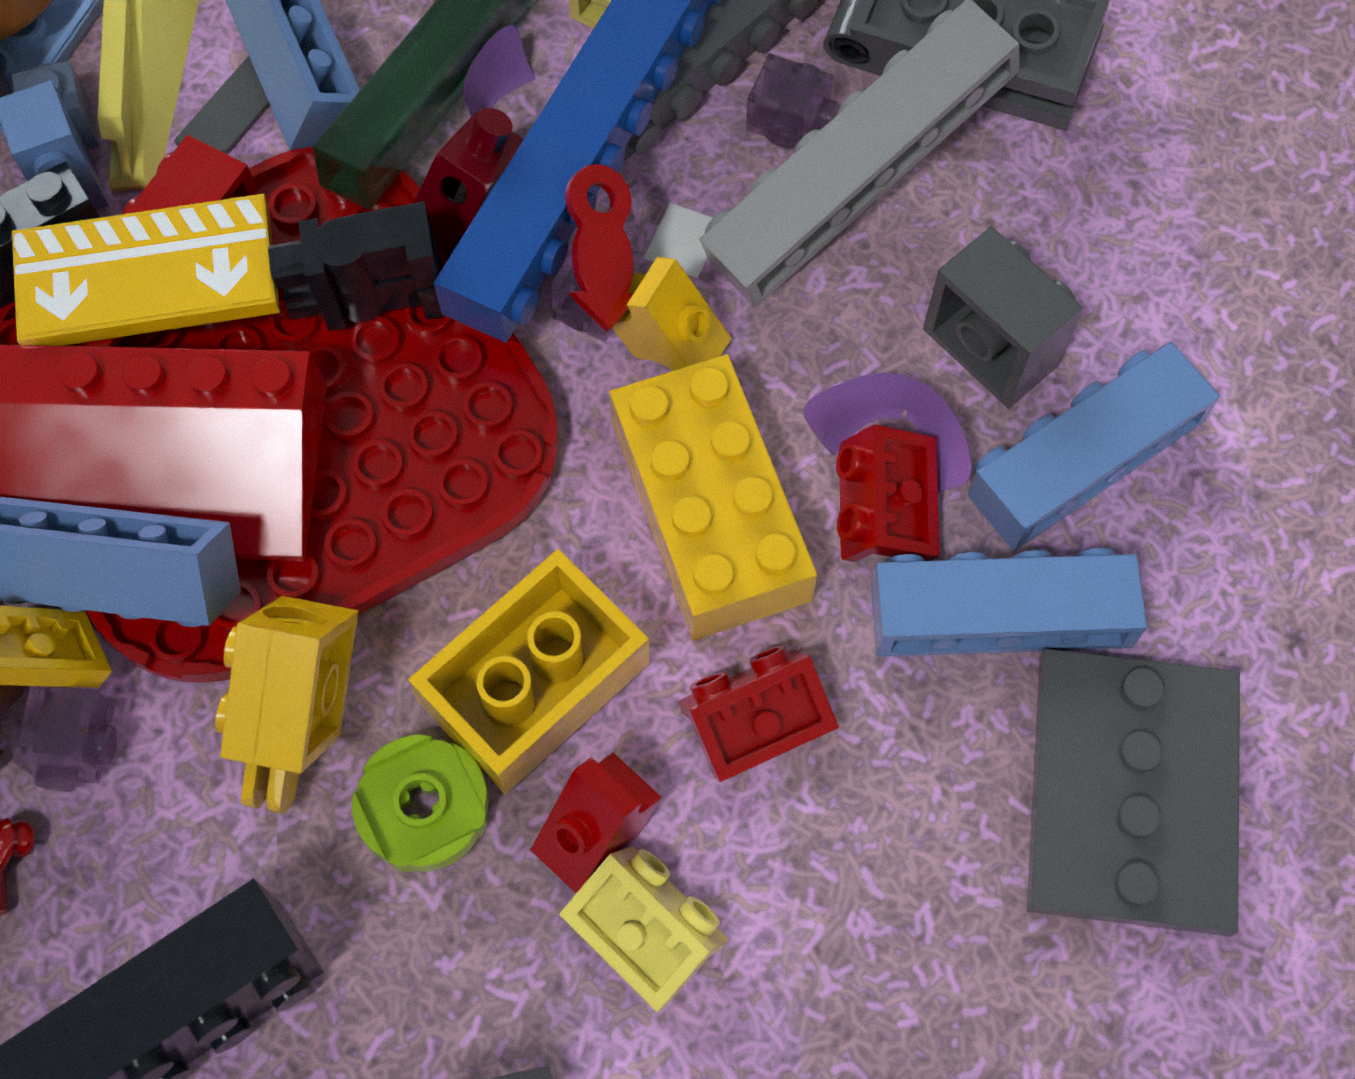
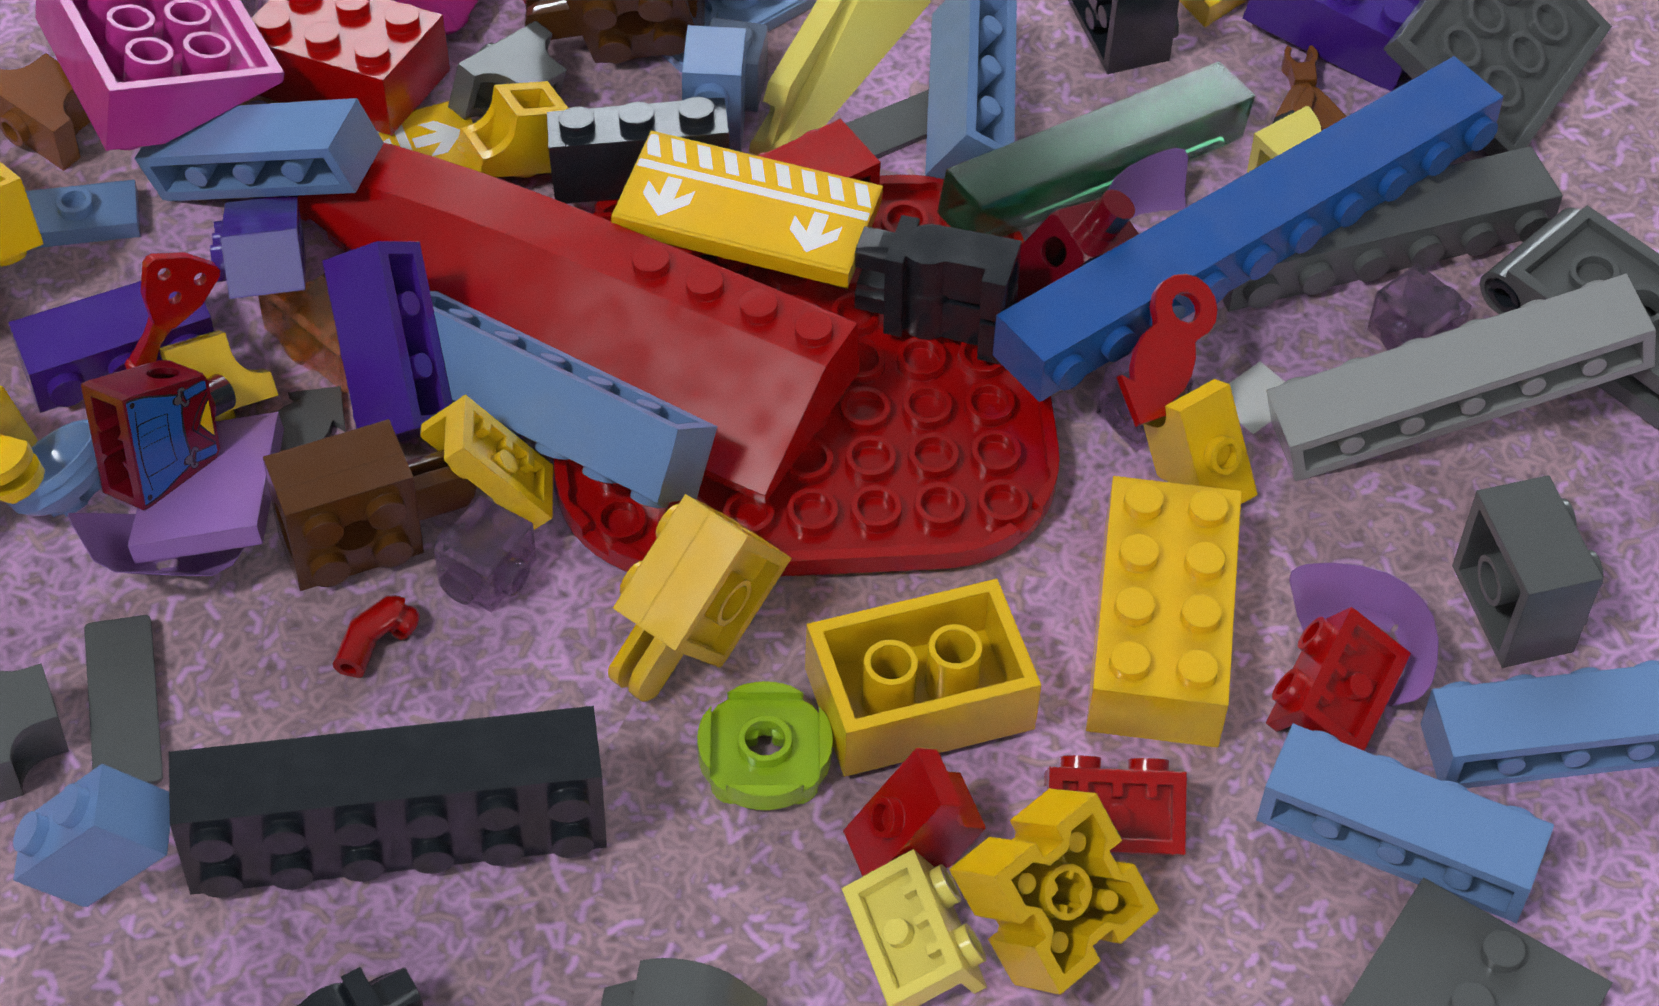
camera: 25 degrees right, 15 degrees down
none -> yellow brick [949,788,1160,995]

